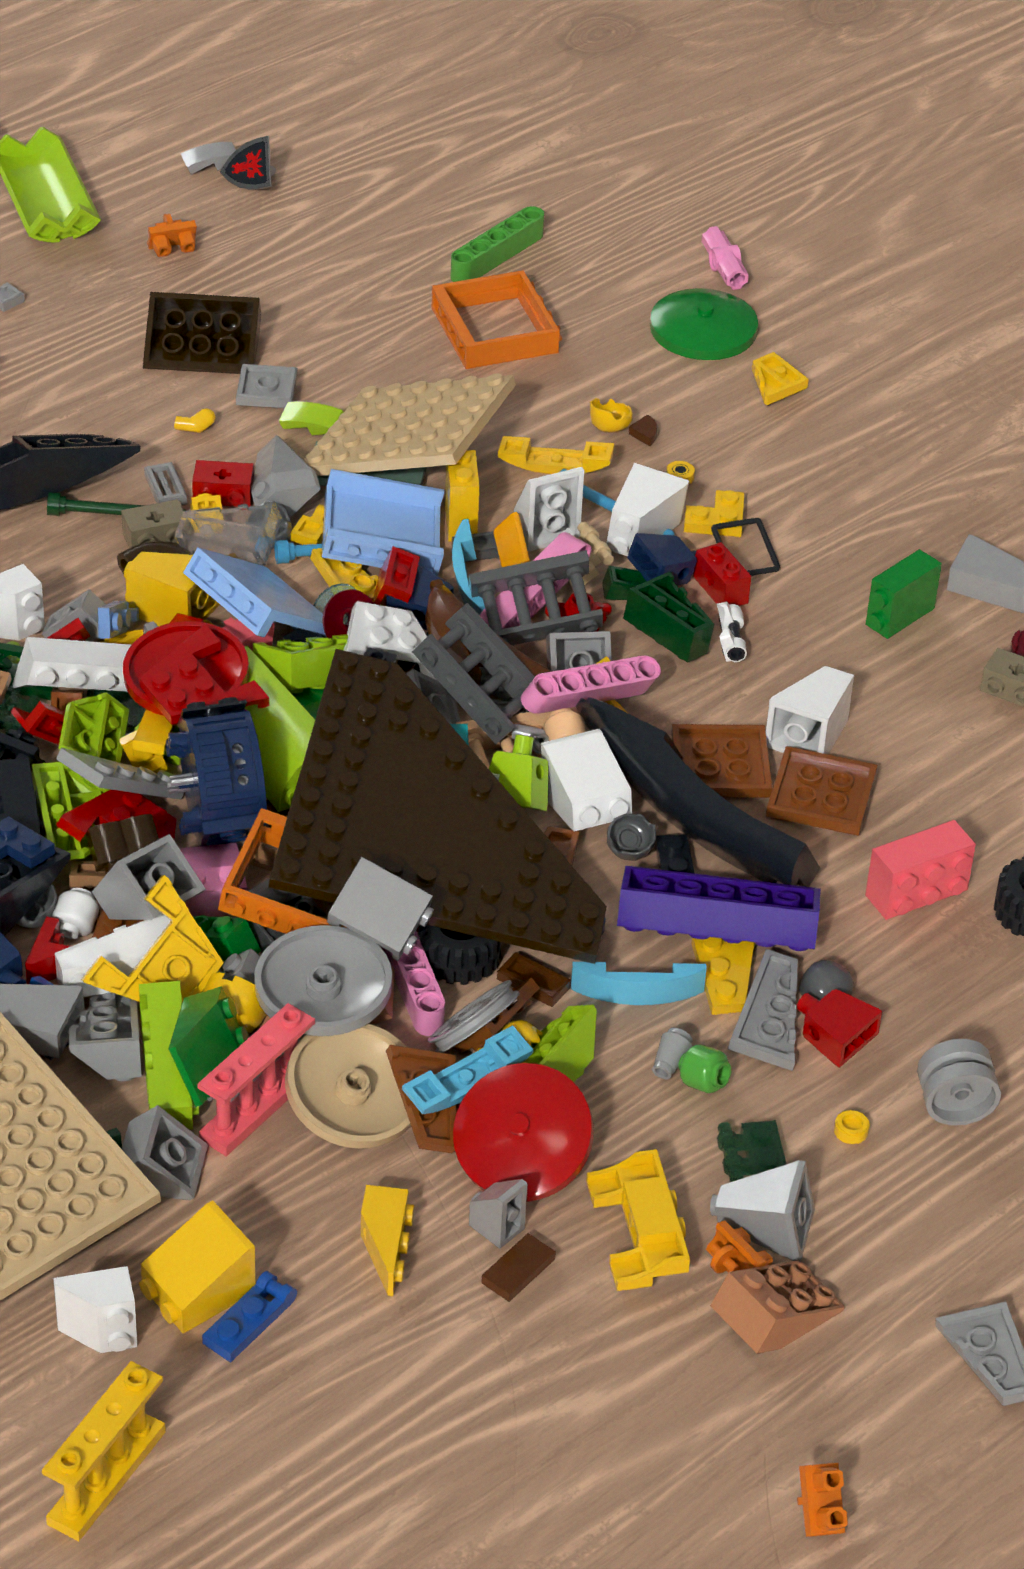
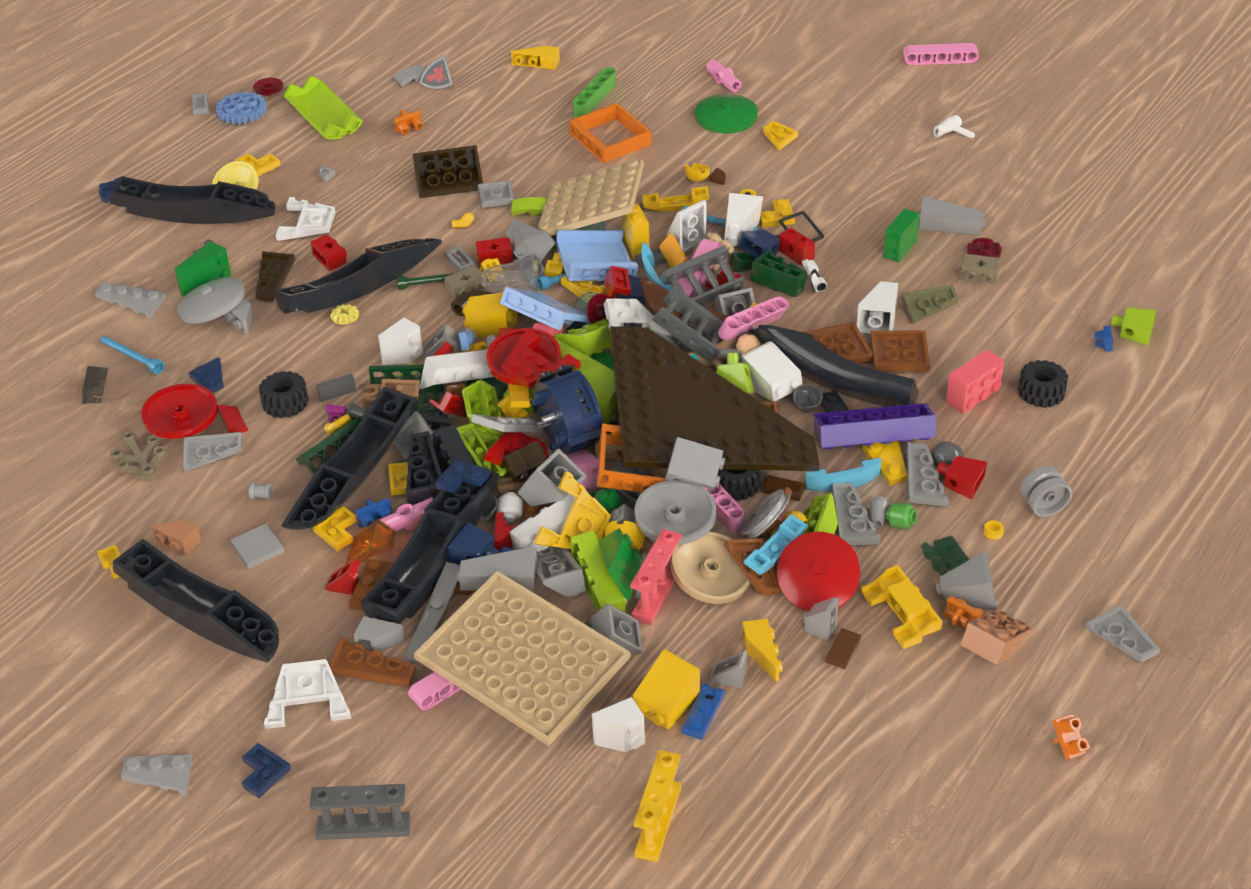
camera: 10 degrees left, 0 degrees up
none -> yellow slope [511,46,560,70]
none -> light grey slope [709,650,747,688]
none -> light grey wing [832,483,881,545]
none -> olive wing [901,285,958,324]

